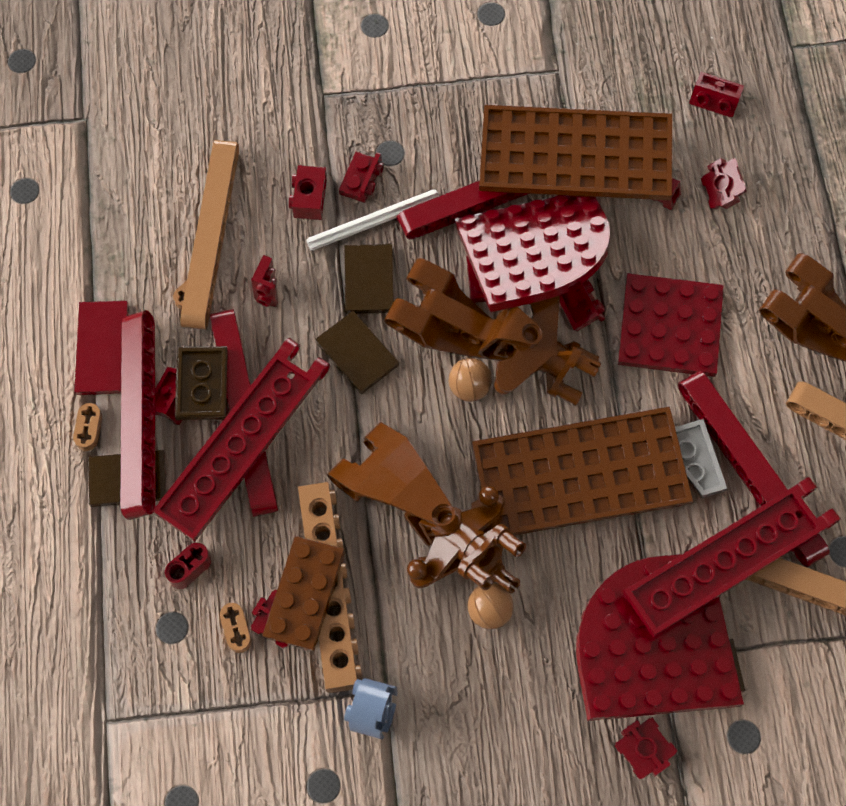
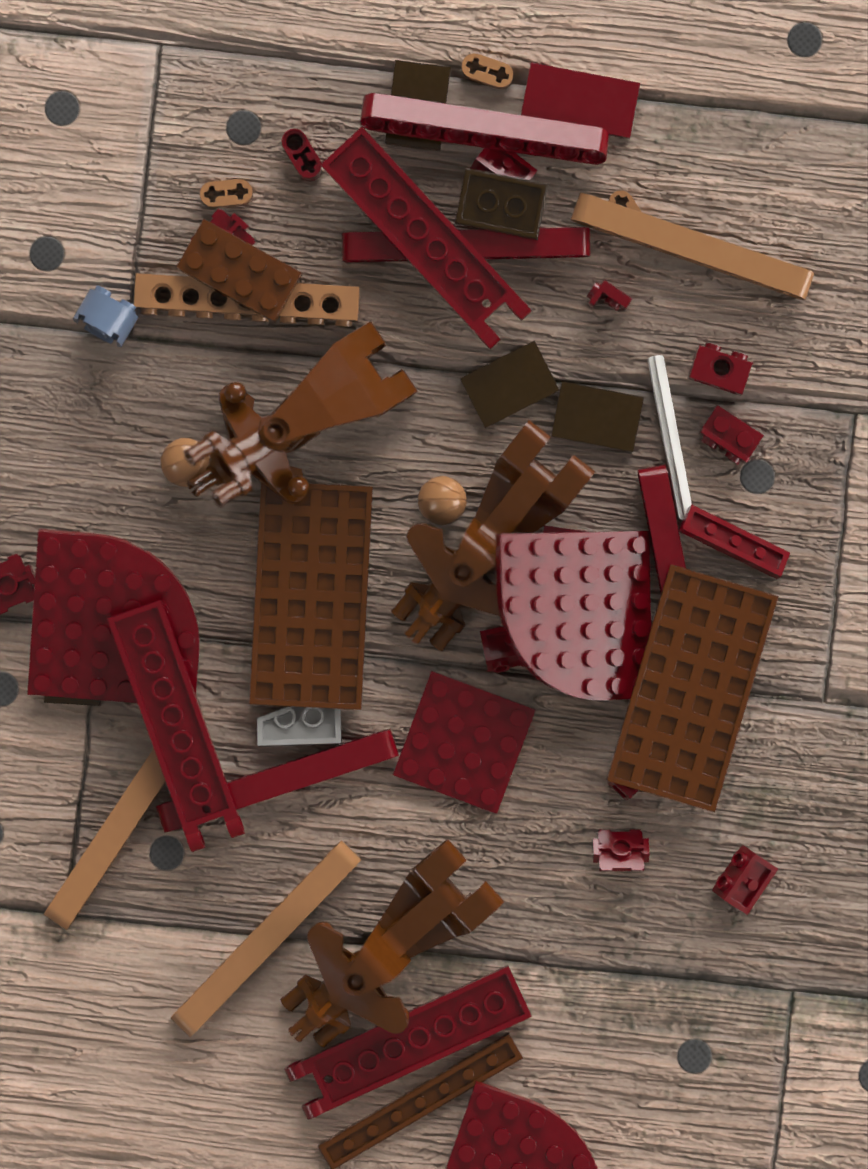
camera: 100 degrees right, 20 degrees up
none -> dark red plate [679,505,790,579]

